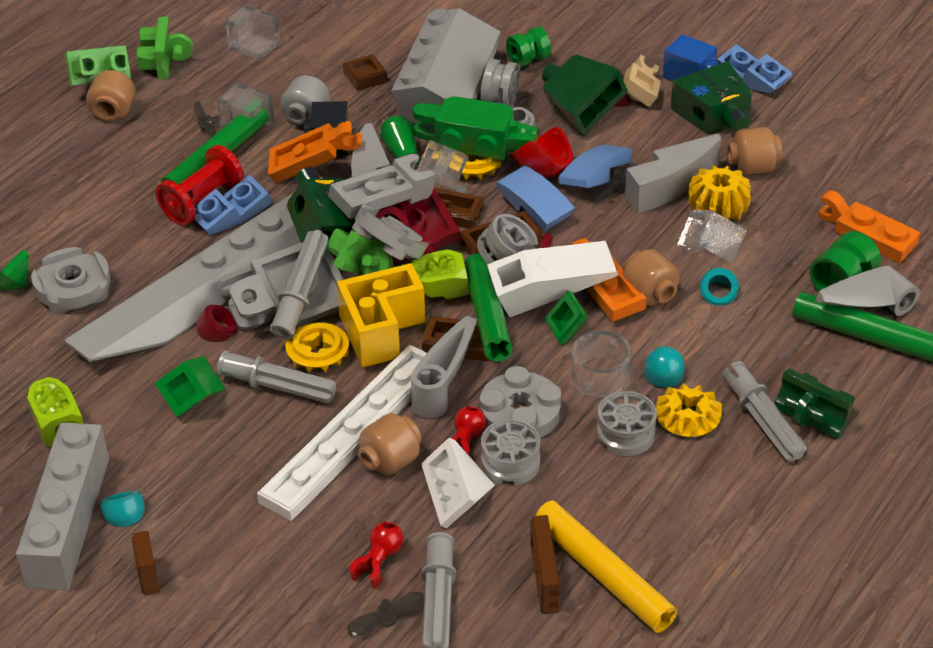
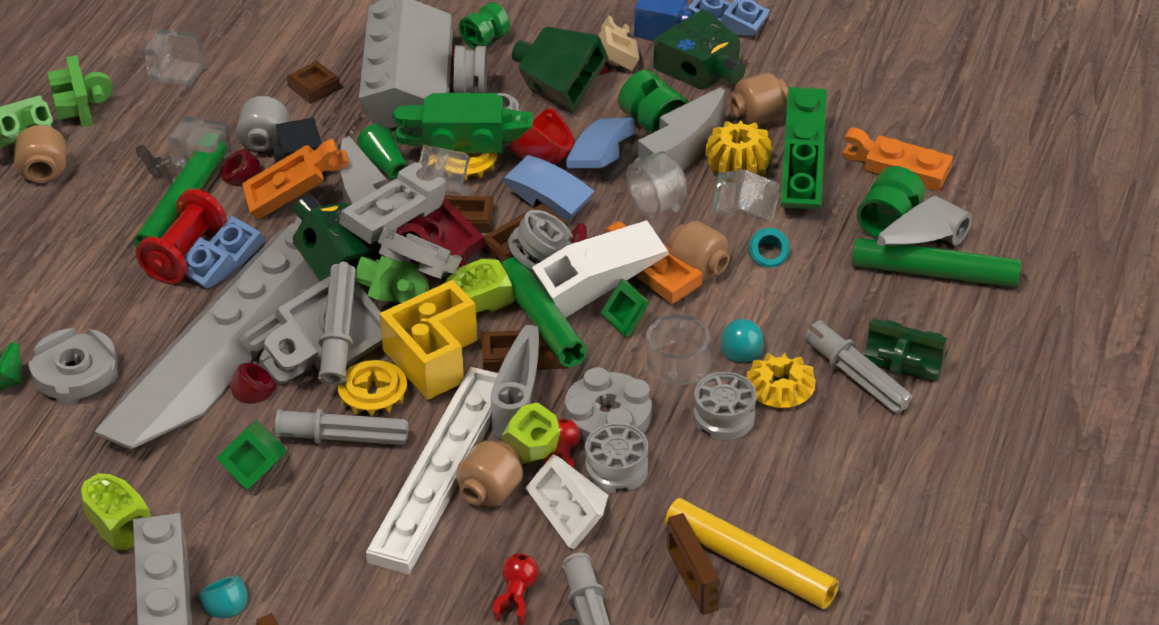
camera: 15 degrees left, 0 degrees up
none -> dark red piece [221,149,262,186]
none -> lime rock [502,403,560,464]
none -> green wheel [618,70,689,134]
none -> clear piece [626,151,688,219]
none -> green slope [780,87,827,209]

